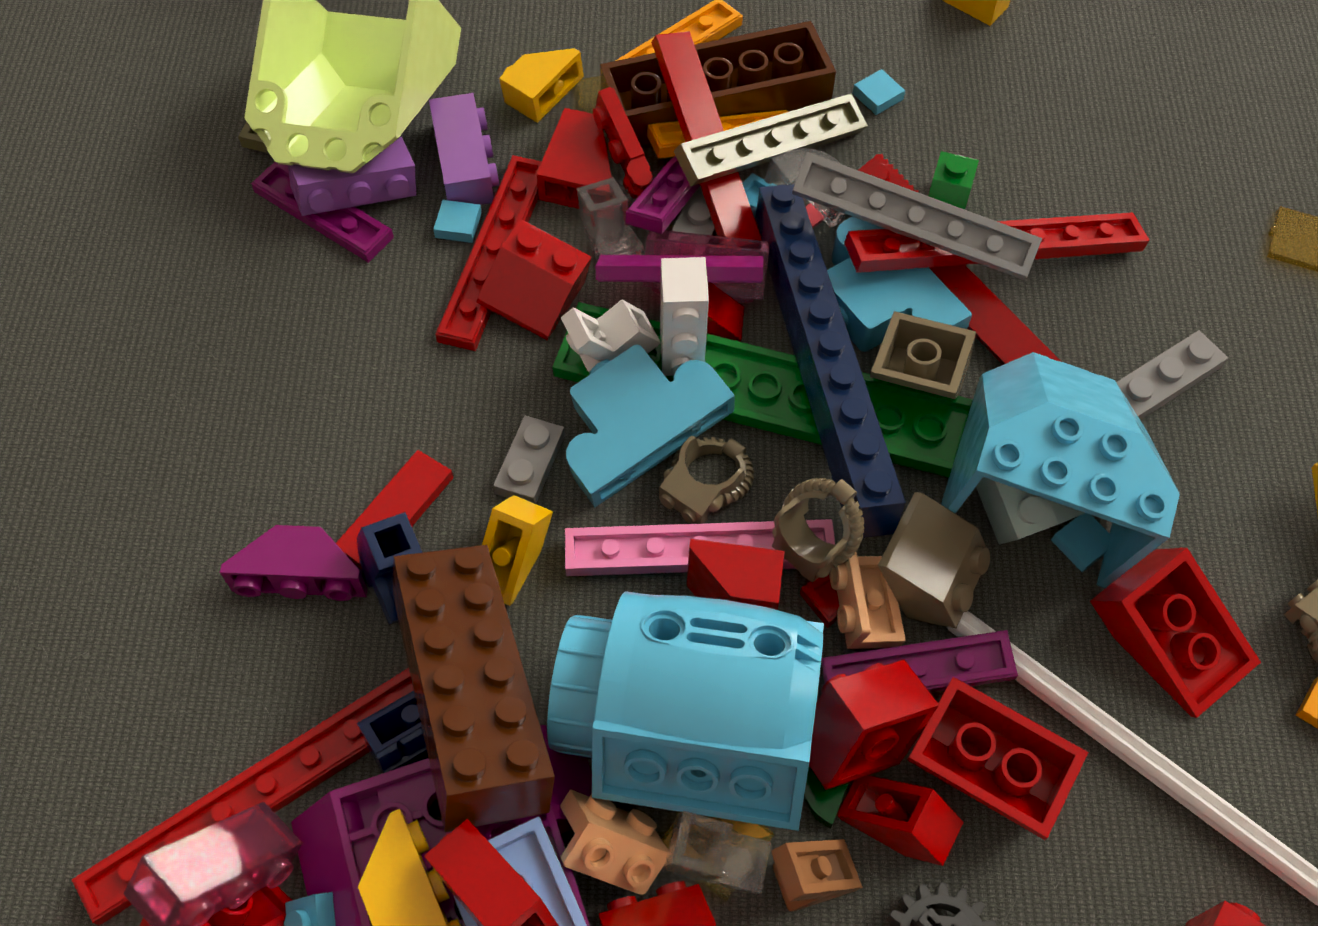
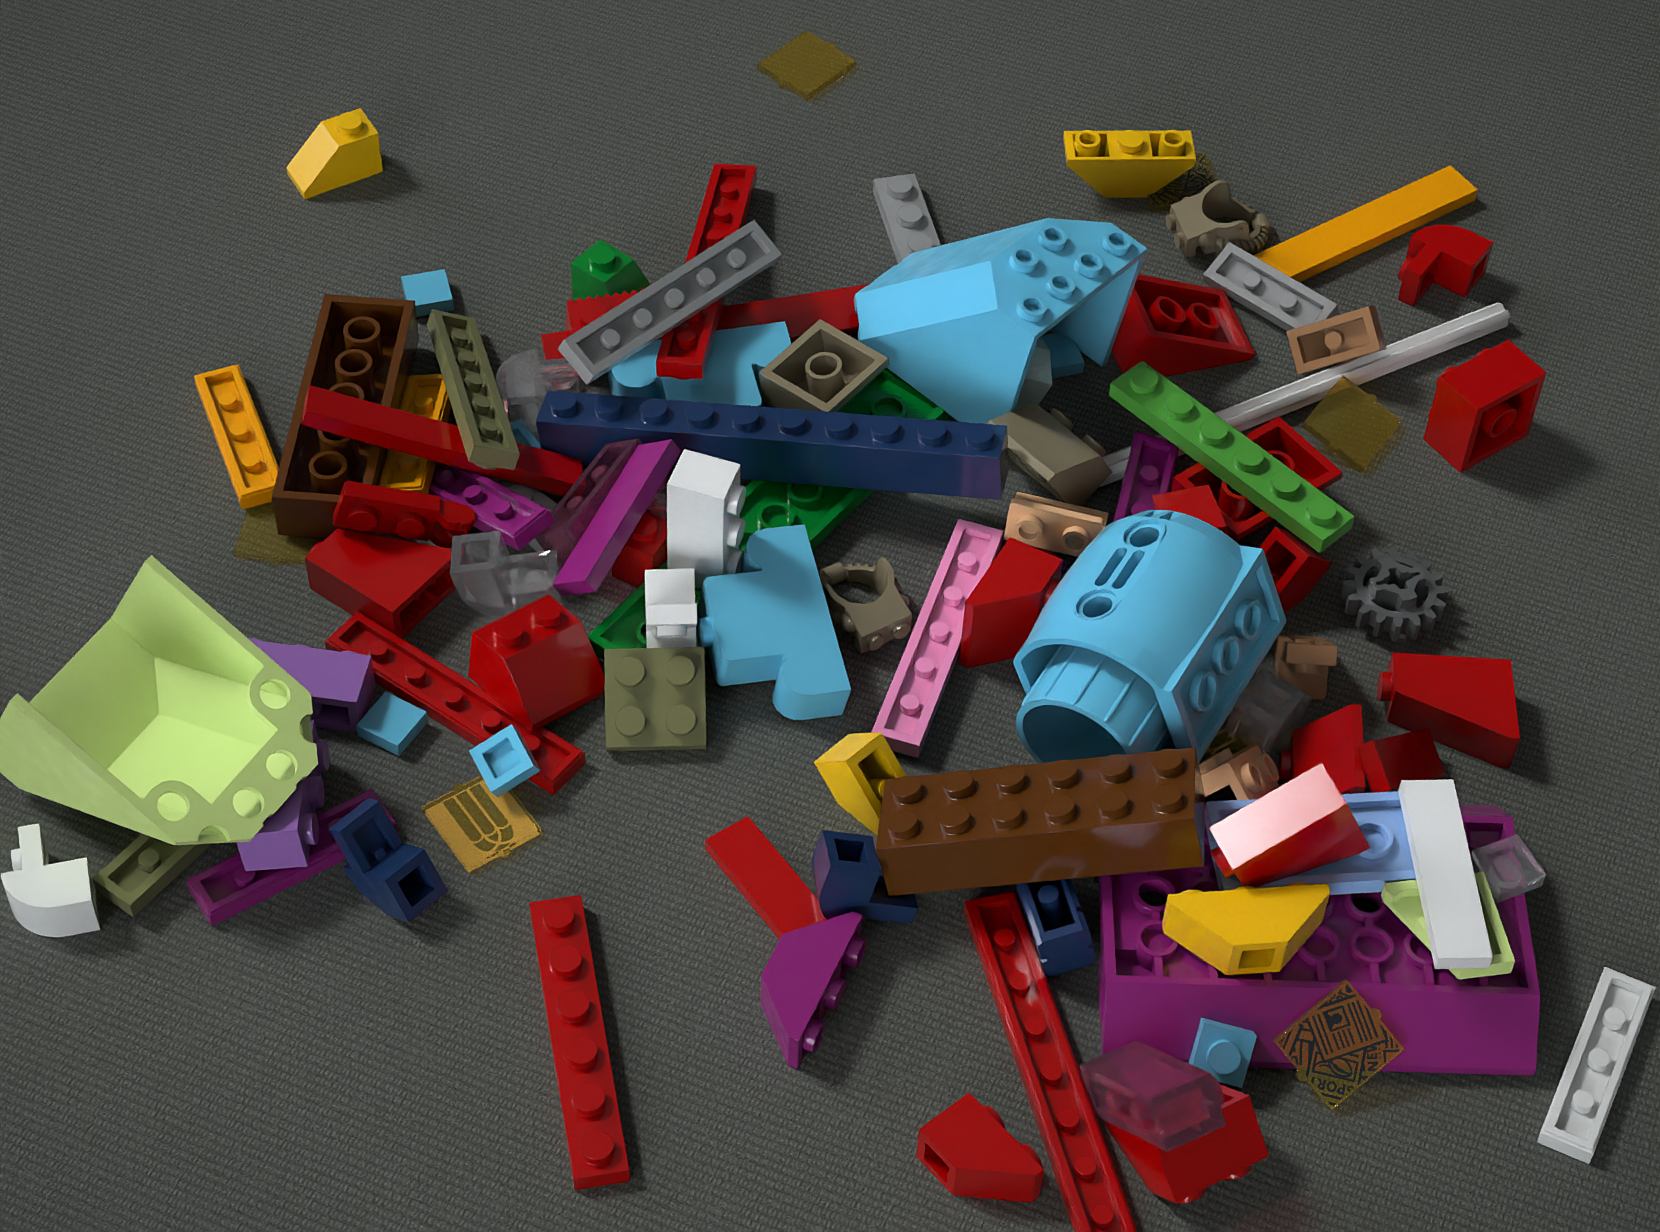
camera: 70 degrees left, 10 degrees down
light grey plate [493,415,565,504] -> none
yellow slope [499,48,584,123] -> none
dark tan piece [772,478,864,583] -> none
none -> white brick [0,823,100,937]
none -> dark blue brick [329,798,448,922]
none -> clear yellow piece [422,775,541,873]
none -> medium azure plate [469,724,541,797]
none -> red plate [529,895,630,1190]
none -> olive plate [604,647,706,751]
none -> red slope [916,1092,1044,1203]
none -> bright green plate [1109,360,1355,553]
none -> light grey plate [1203,242,1338,331]
none -> medium nougat slope [1286,305,1387,374]
none -> clear yellow piece [1301,375,1402,473]

